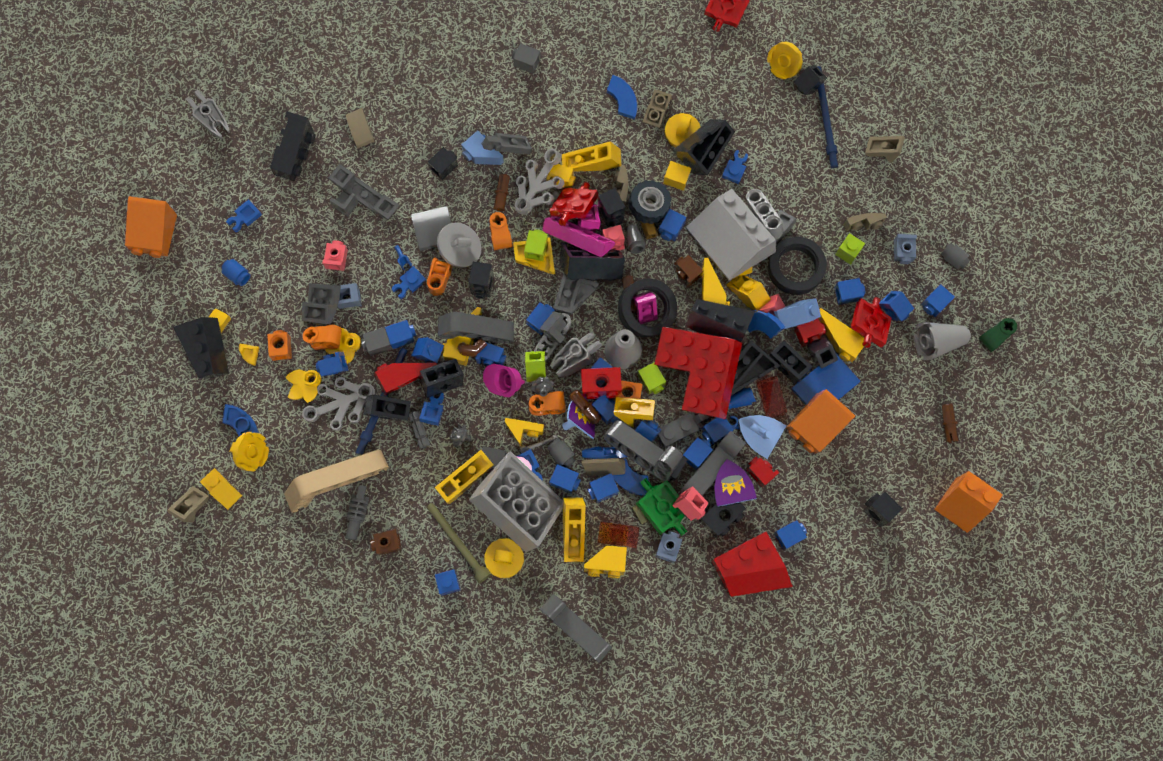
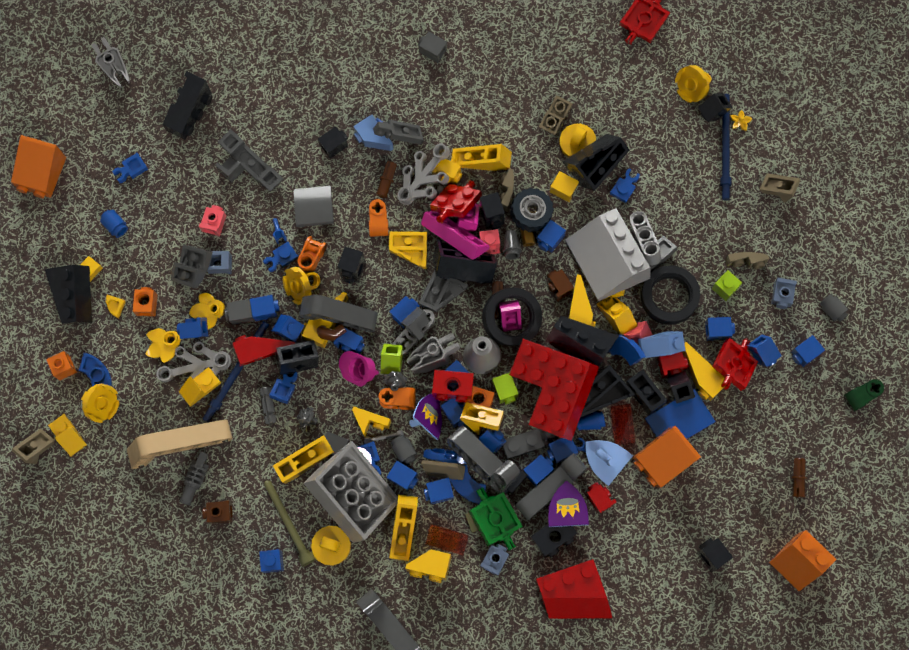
camera: 15 degrees right, 0 degrees up
orange piece [303,325,342,350] -> none
dark tan slope [346,108,374,148] -> none
black brick [363,395,411,421] -> none
light grey shield [437,222,481,268] -> none
lime brick [524,230,548,261] -> none
reddish brown axle [570,390,602,425] -> none
blue tile [607,75,637,120] -> none
coral brick [672,486,708,521] -> none
blue brick [774,520,807,551] -> none
light grey cone [914,322,971,360] -> none
none -> orange brick [46,351,77,380]
none -> yellow slope [179,367,221,407]
none -> yellow tile [282,266,320,305]
none -> yellow plant [730,110,752,131]

